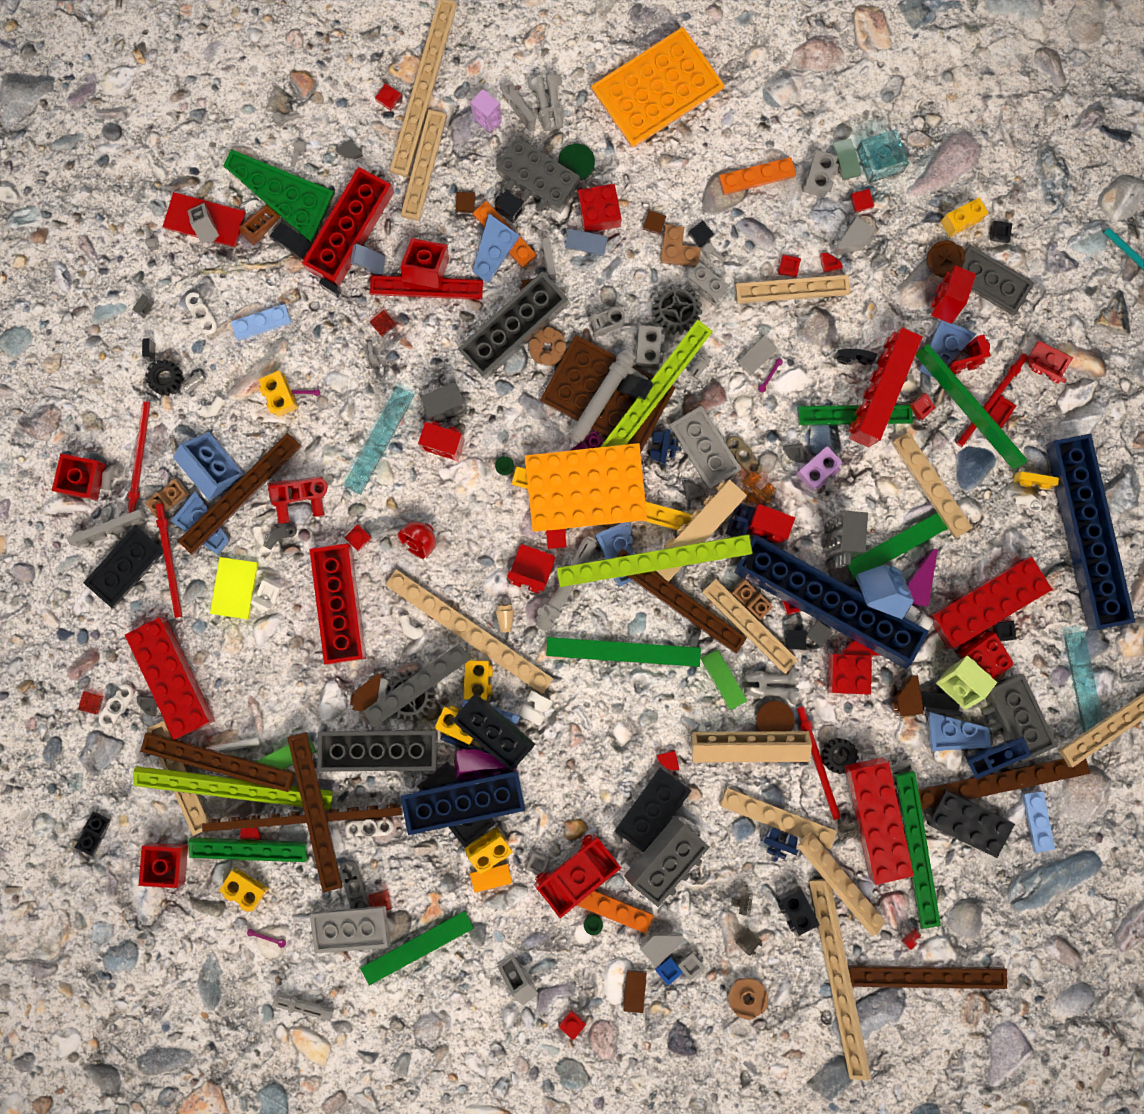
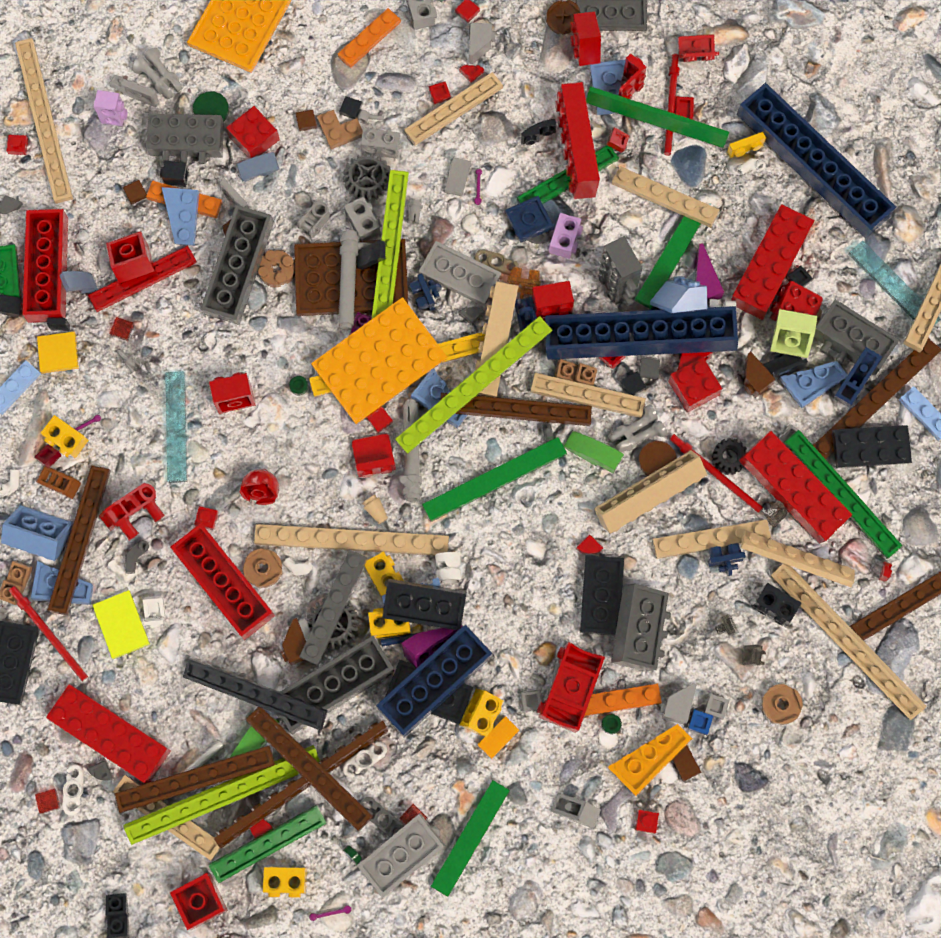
camera: 30 degrees left, 10 degrees down
tan plate [401,109,447,222] -> none
dark grey brick [420,382,468,424] -> none
none -> dark red plate [34,444,62,469]
none -> dark orange slope [36,466,81,499]
none -> yellow tile [37,332,79,374]
none -> black tile [183,658,328,730]
none -> medium nougat plate [243,549,283,588]
none -> dark green tile [343,845,362,865]
none -> dark blue tile [505,196,554,243]
none -> light orange wing [608,724,693,796]

